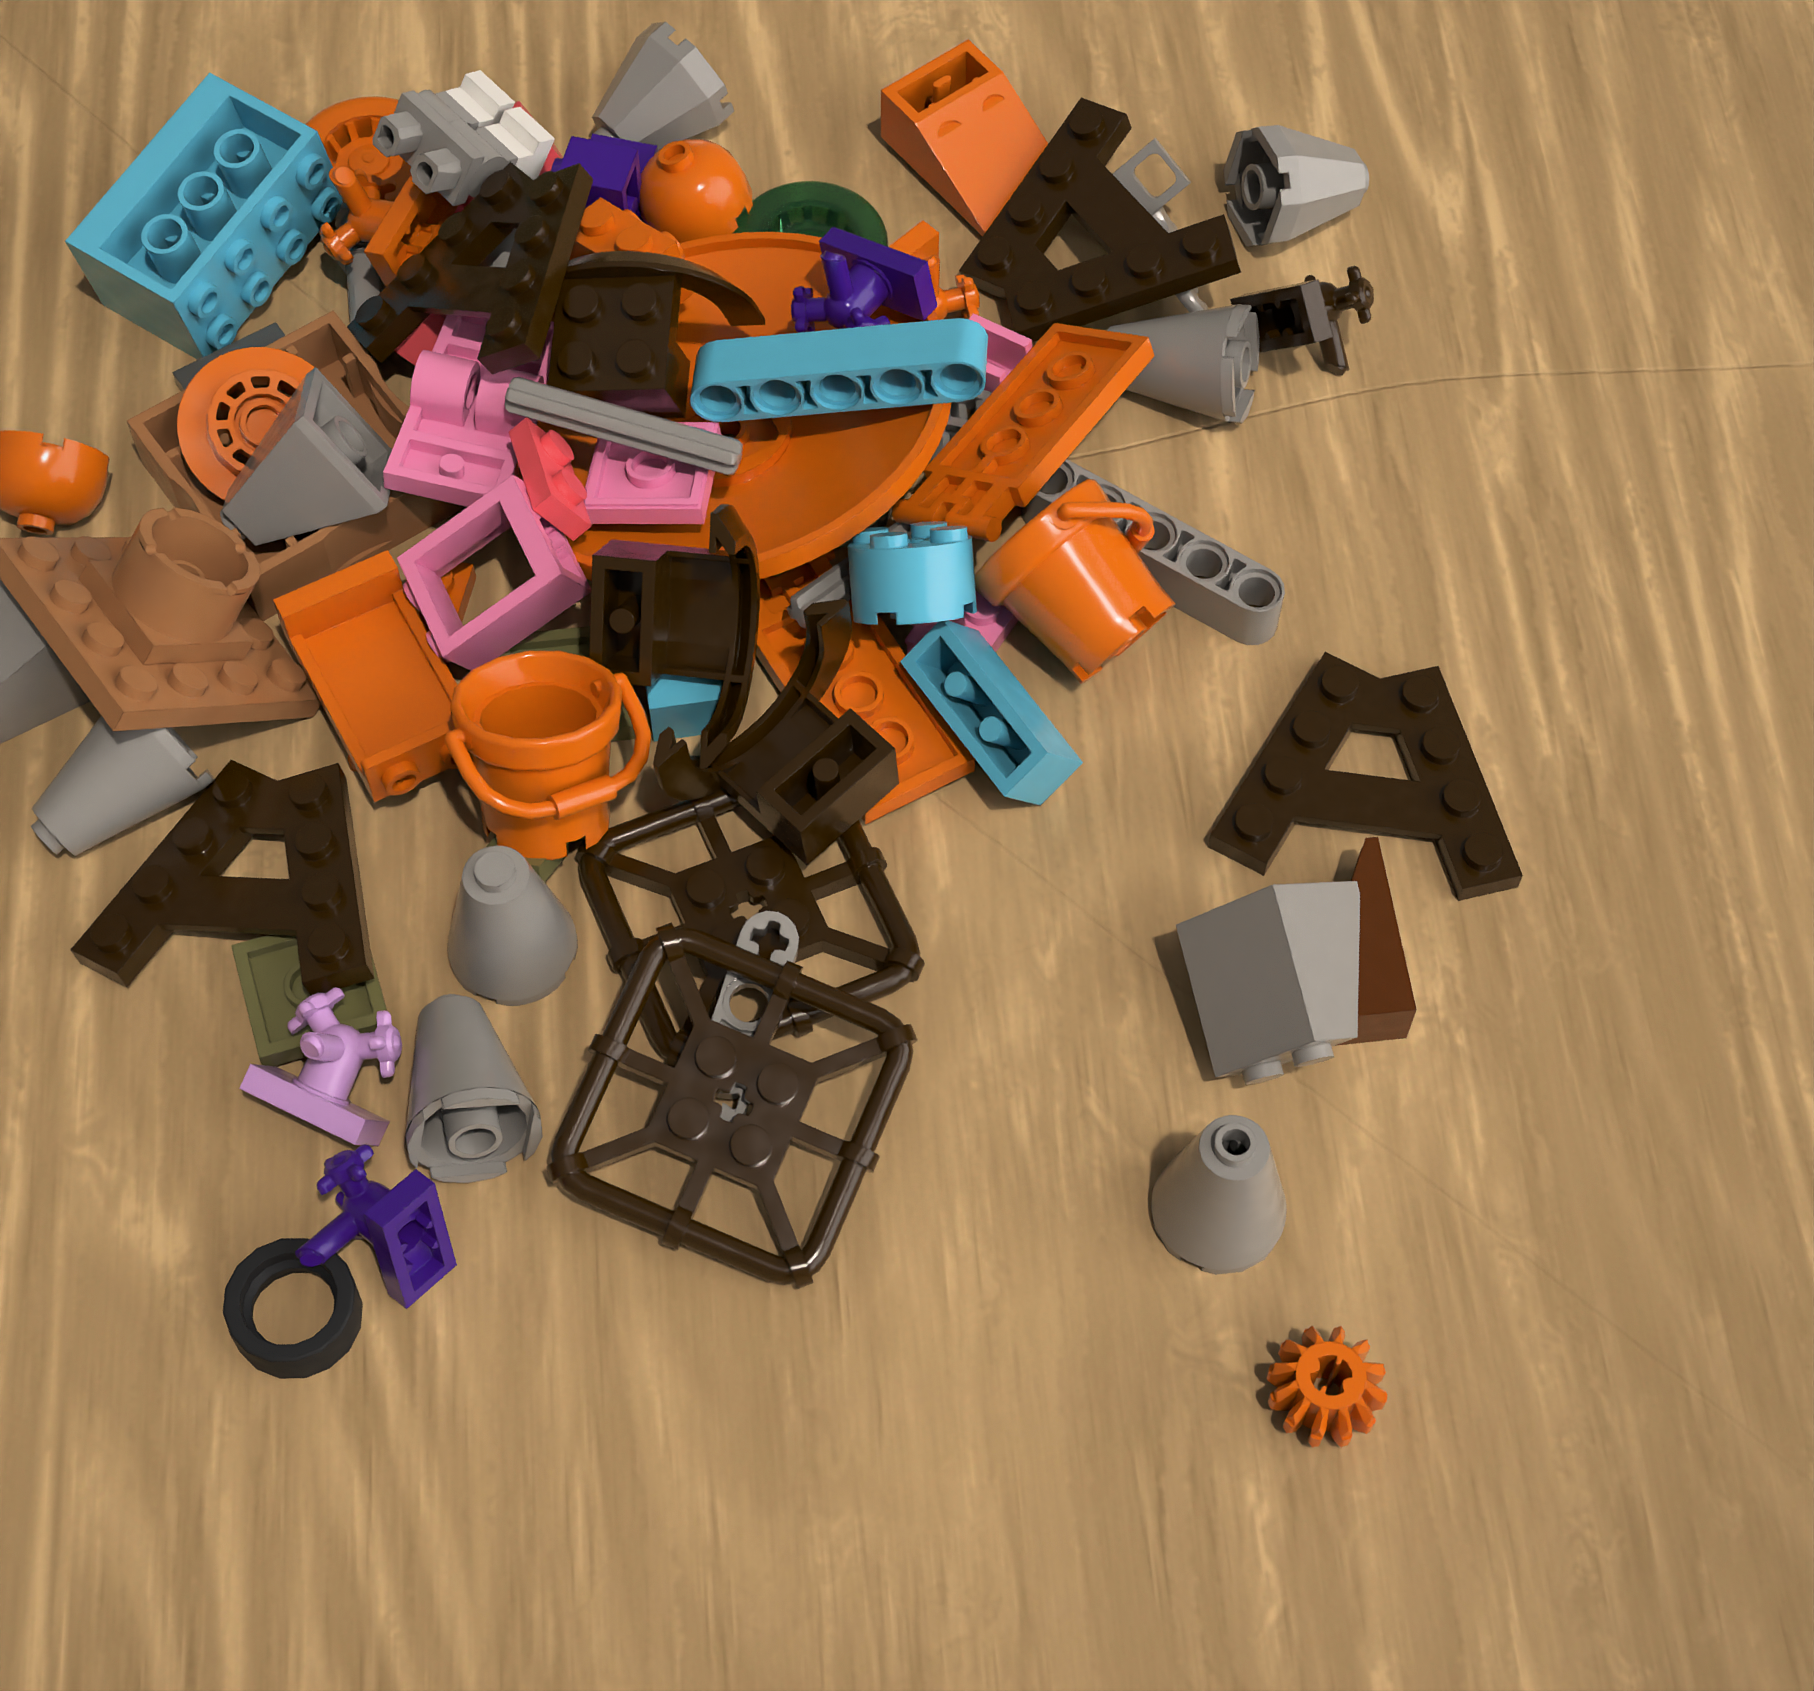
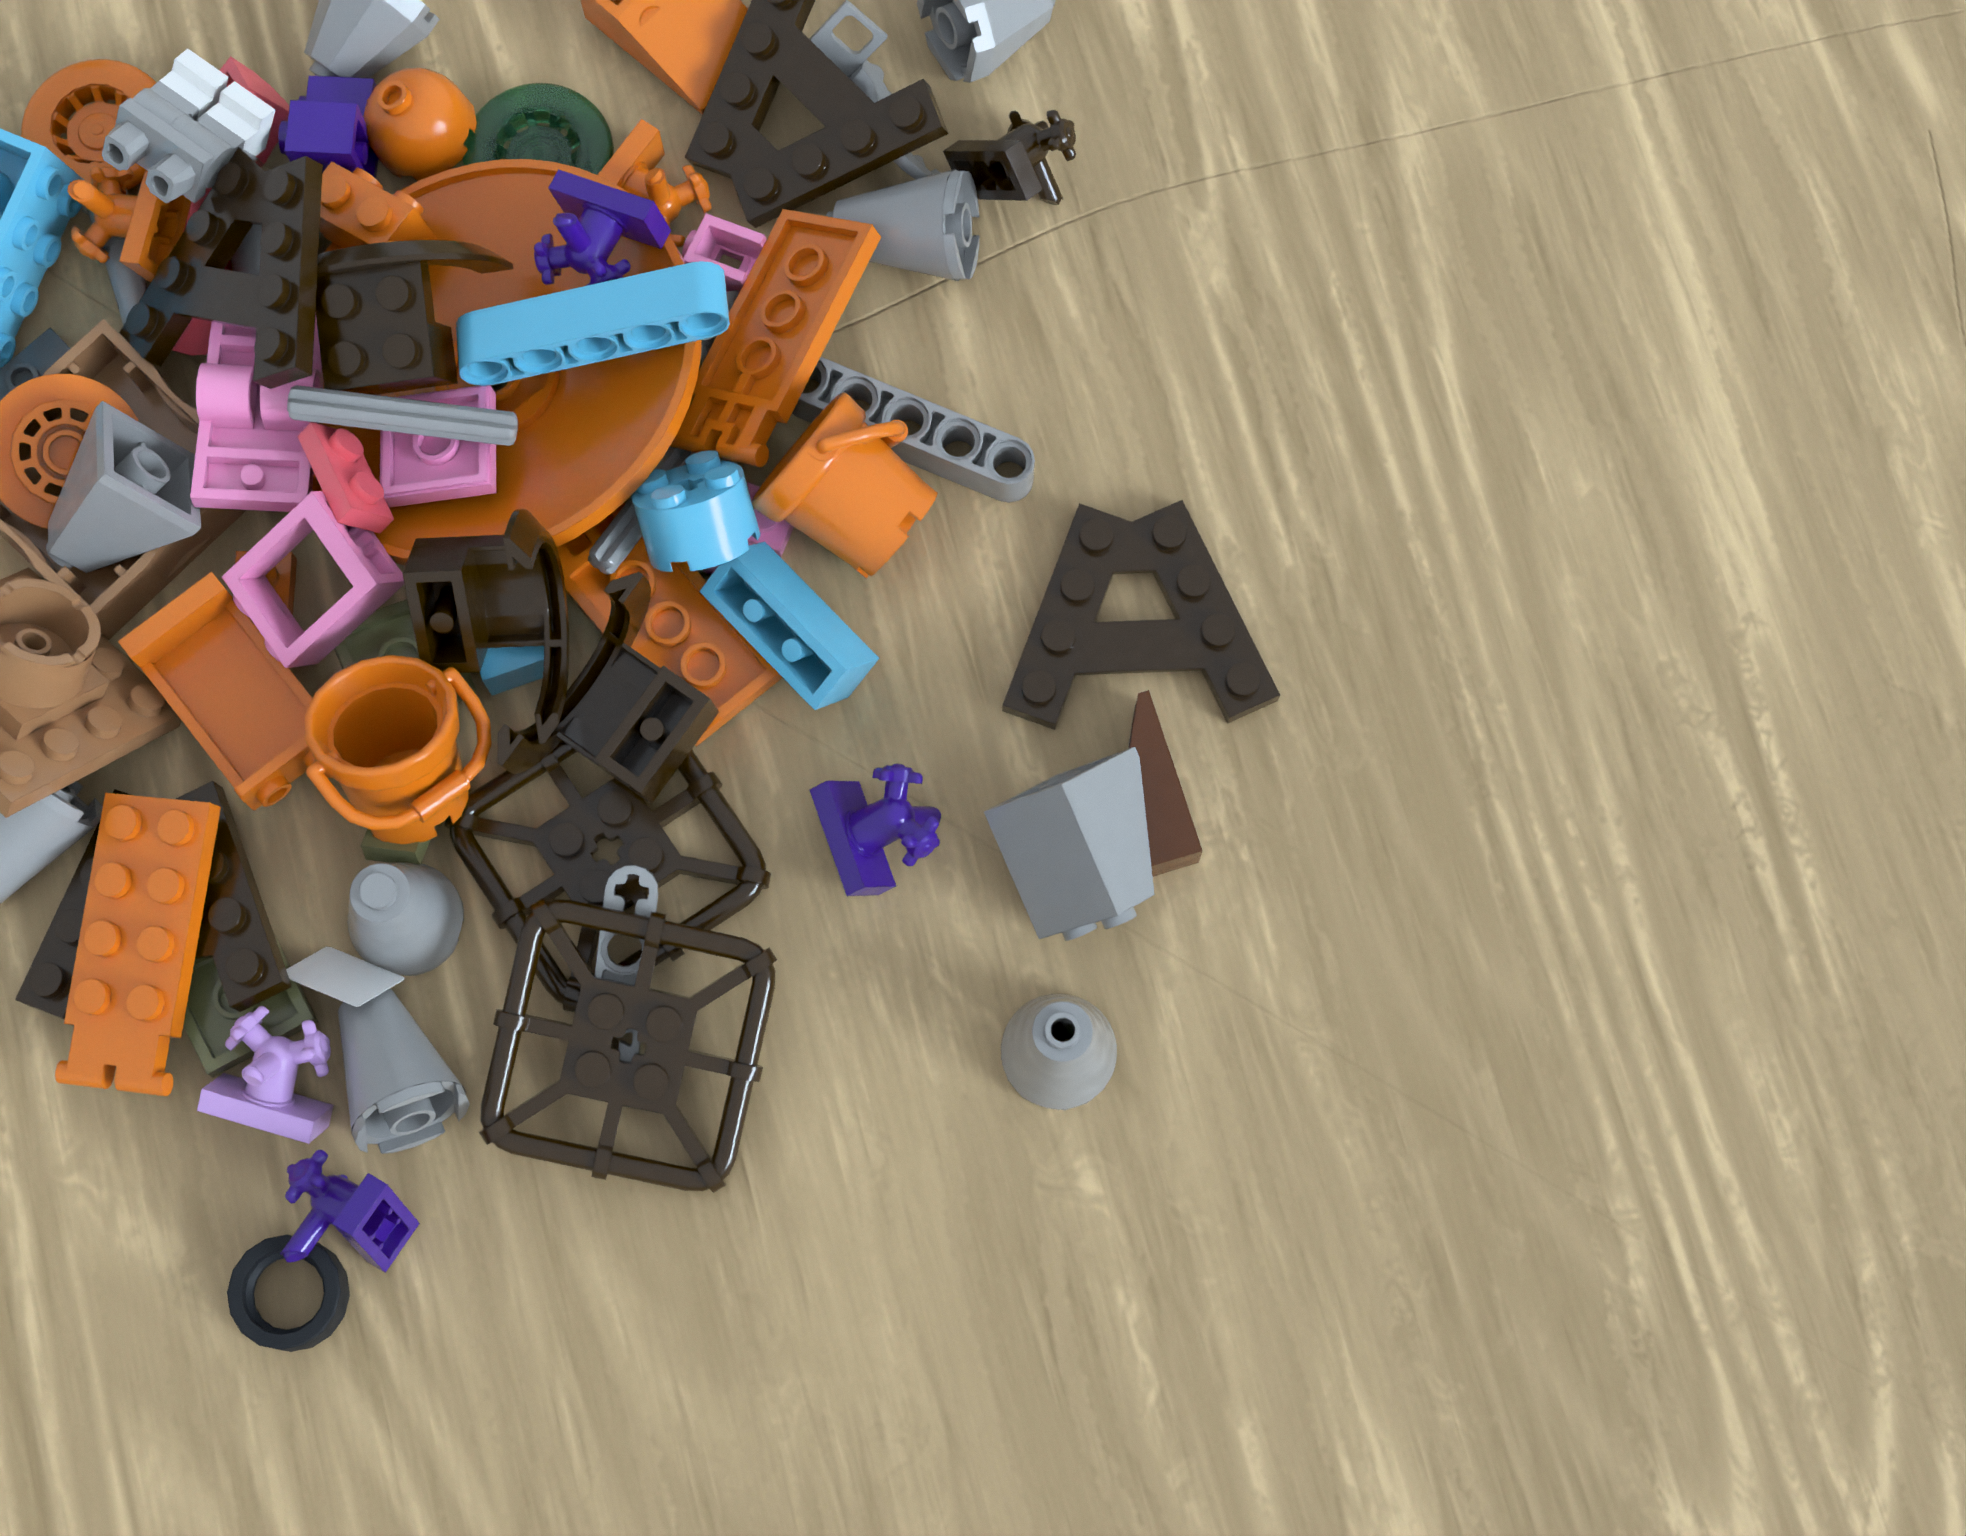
camera: 10 degrees left, 15 degrees up
orange gear [1266,1326,1387,1448] -> none
none -> orange hinge [55,793,221,1096]
none -> white sticker [286,947,405,1007]
none -> dark purple piece [809,763,941,896]

